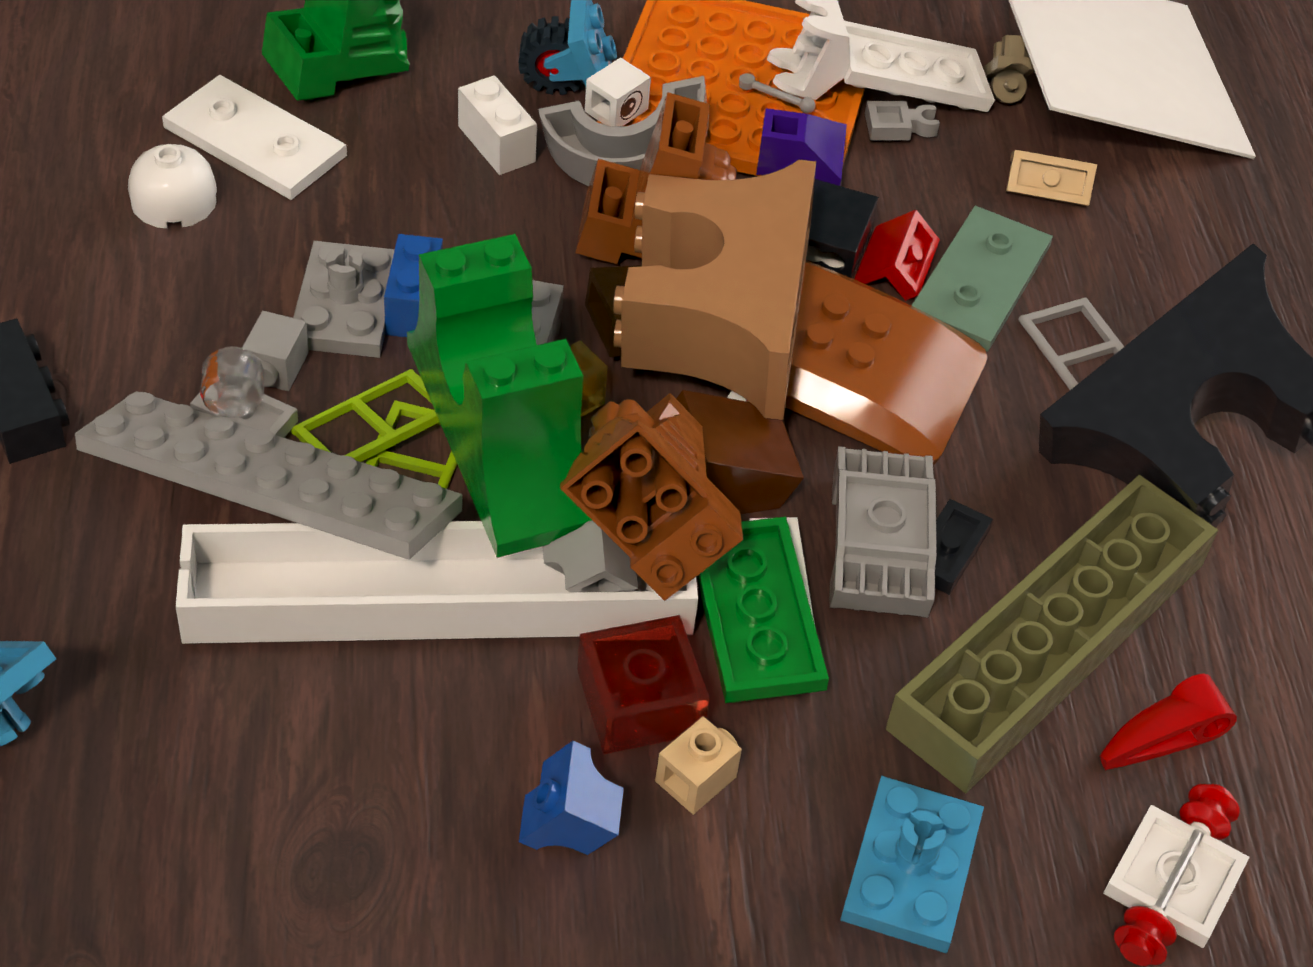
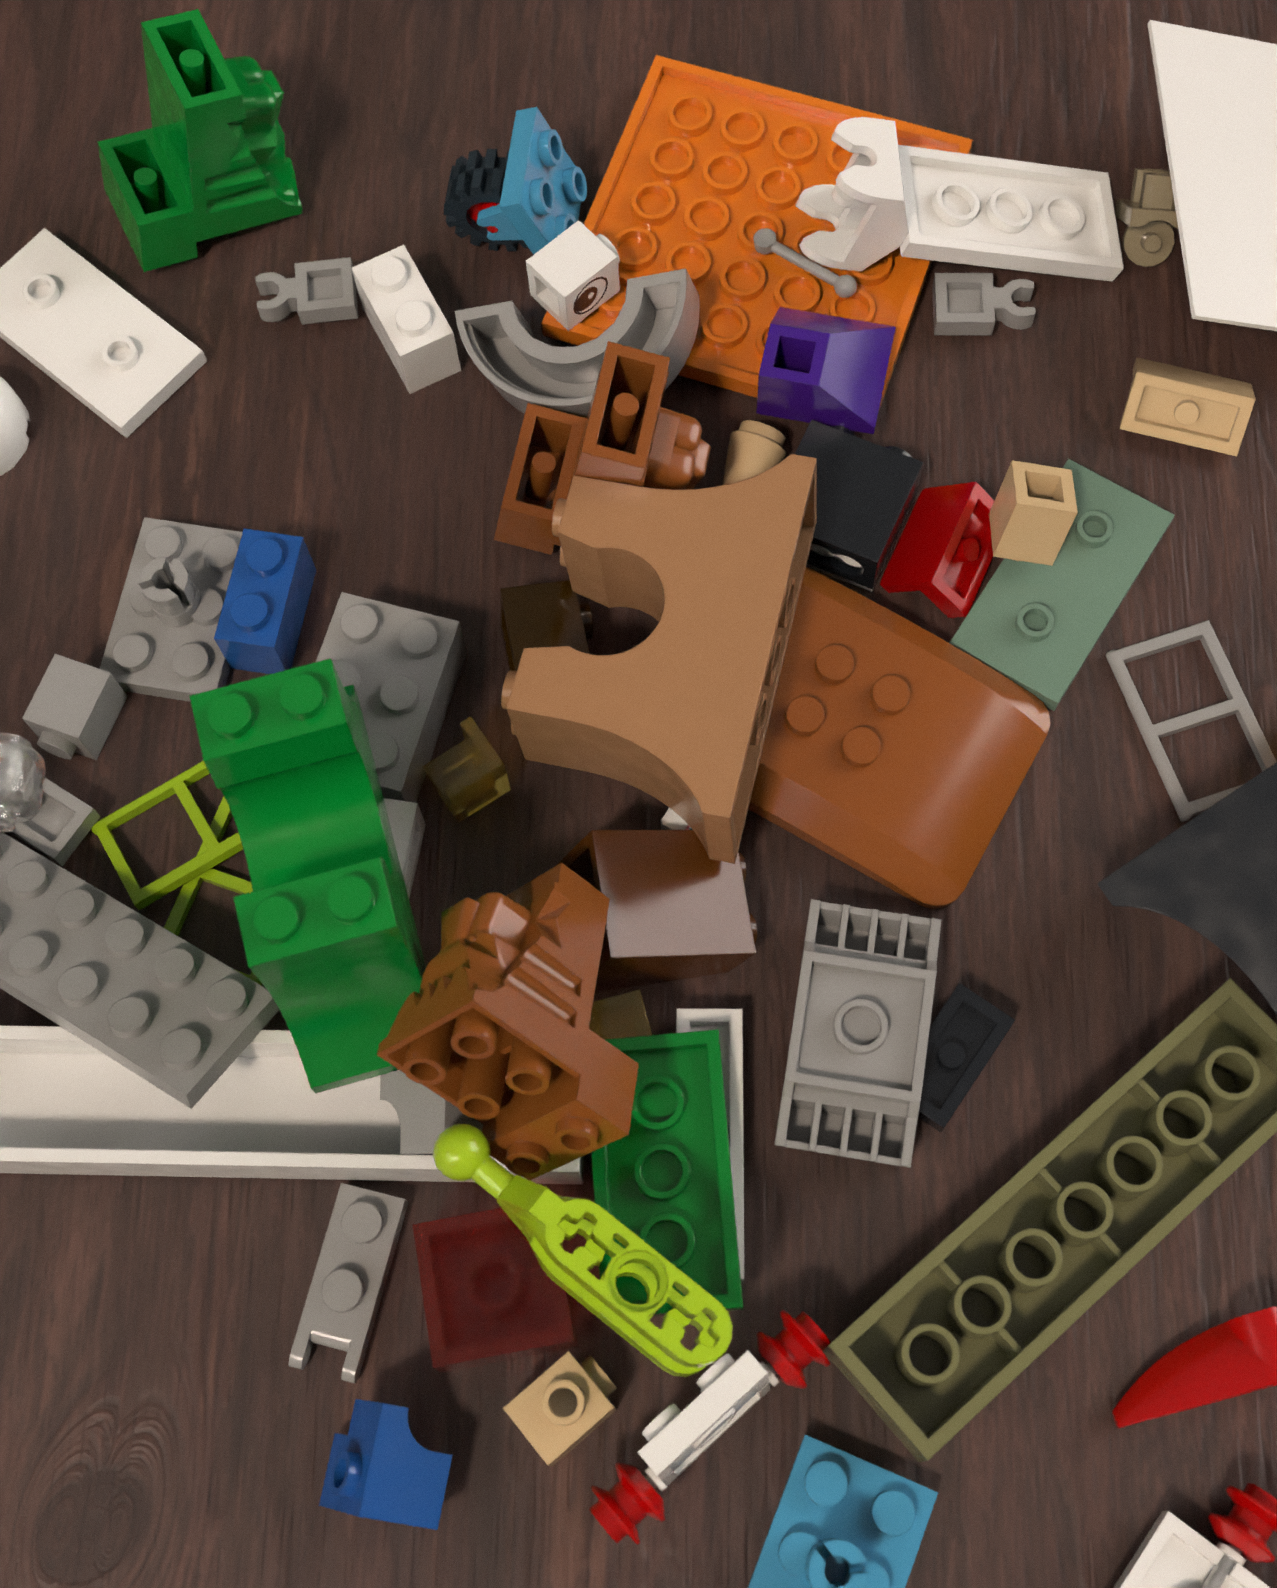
camera: 15 degrees right, 20 degrees up
none -> light grey plate [255,257,358,325]
none -> light grey hinge [289,1183,409,1384]
none -> lime piece [433,1124,732,1377]
none -> plate [589,1310,831,1545]
none -> tan brick [989,460,1078,566]

